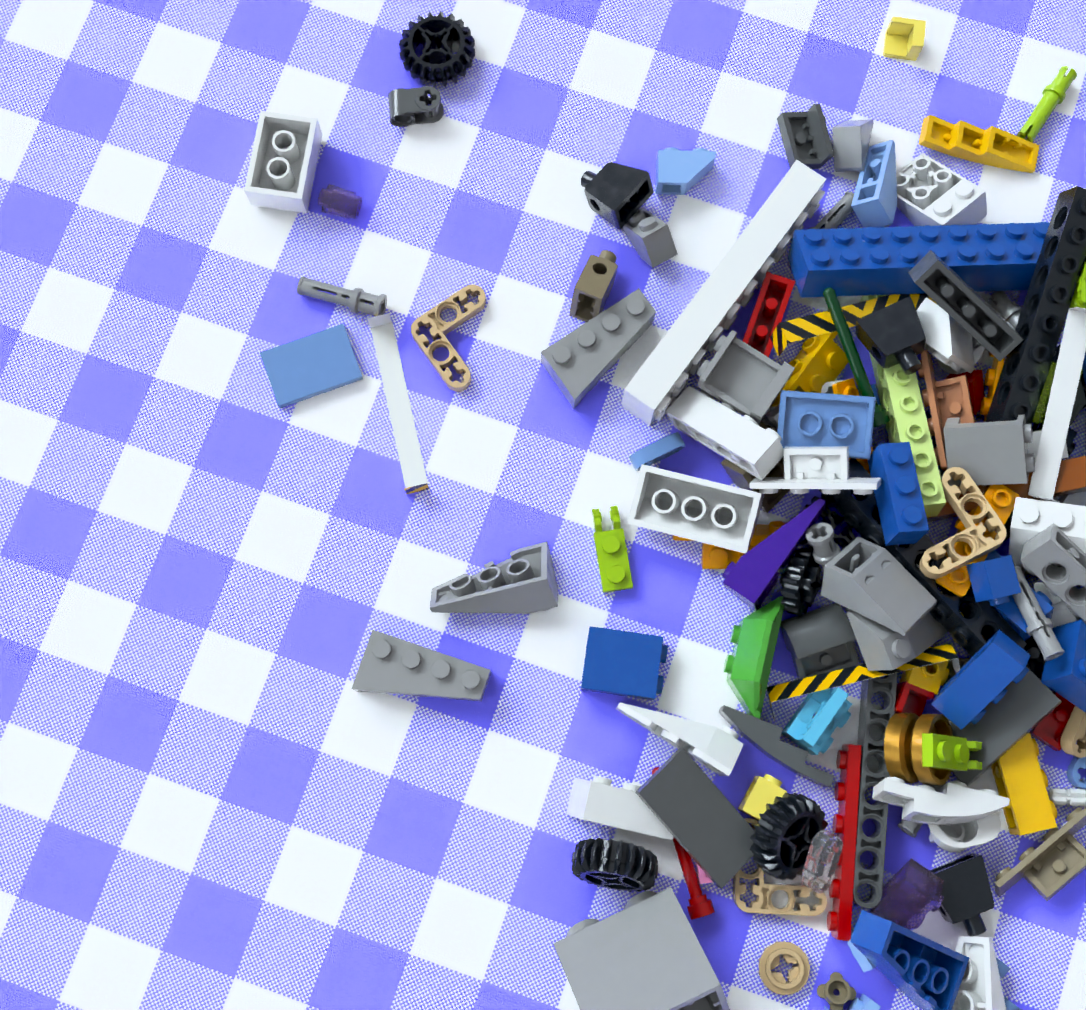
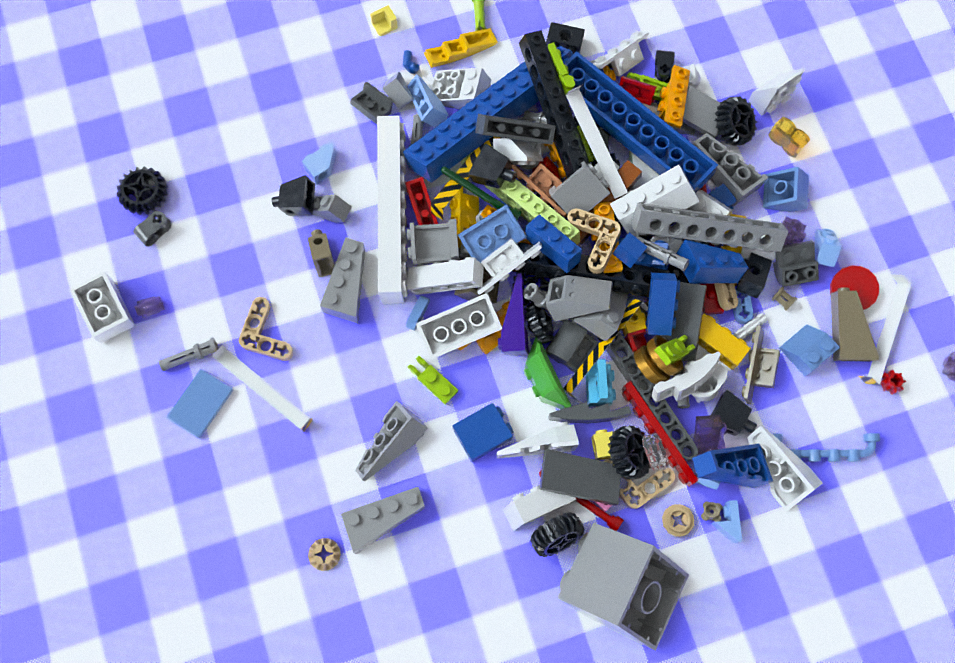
camera: 40 degrees left, 5 degrees down
none -> tan gear [307,538,341,571]
none -> blue arm [402,50,420,74]

